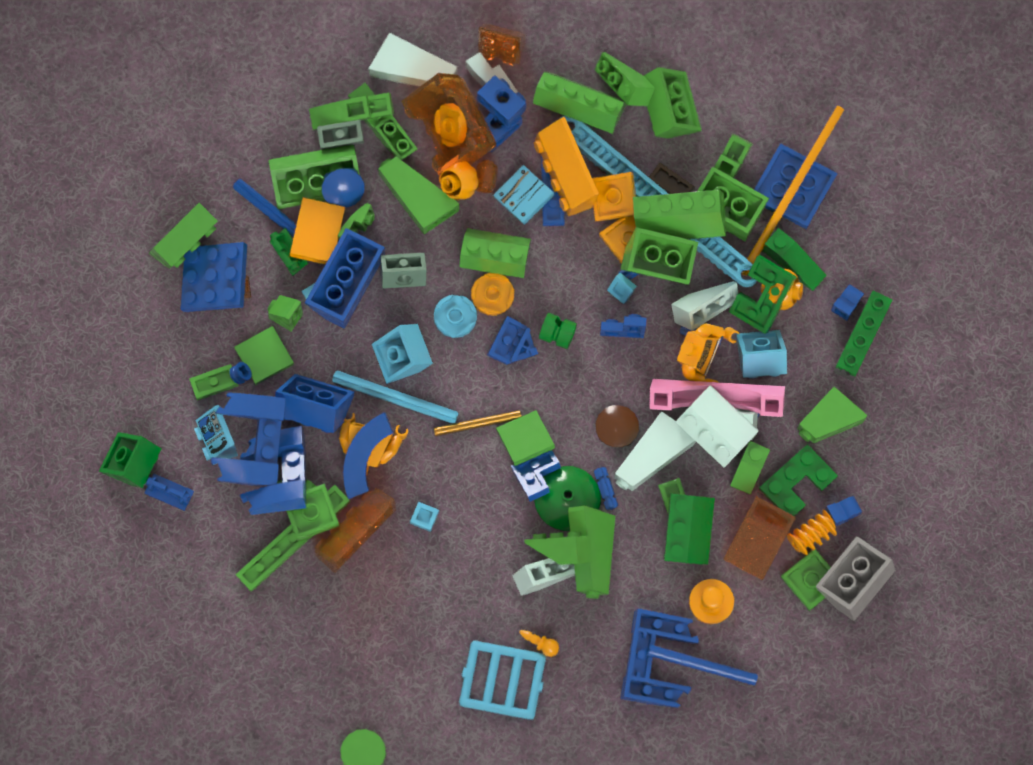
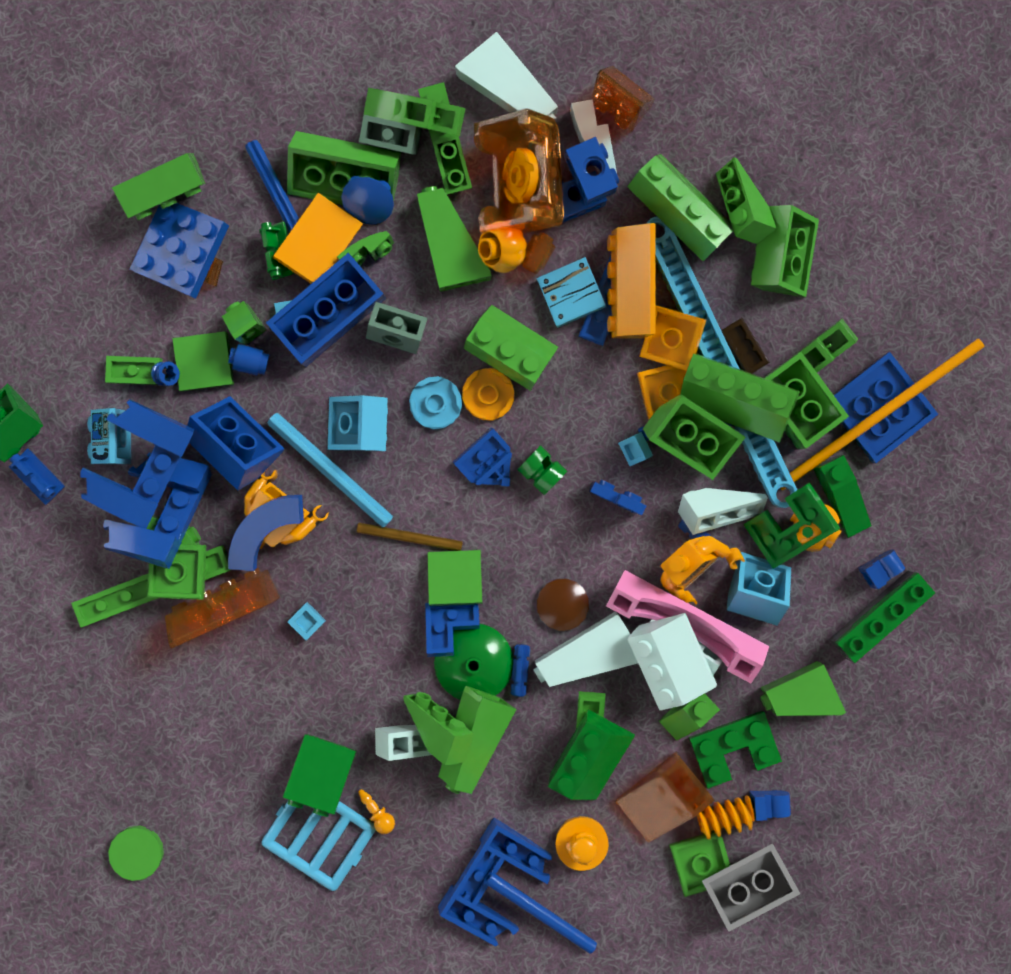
camera: 20 degrees right, 15 degrees up
none -> blue brick [228,344,269,376]
none -> green panel [283,734,357,817]

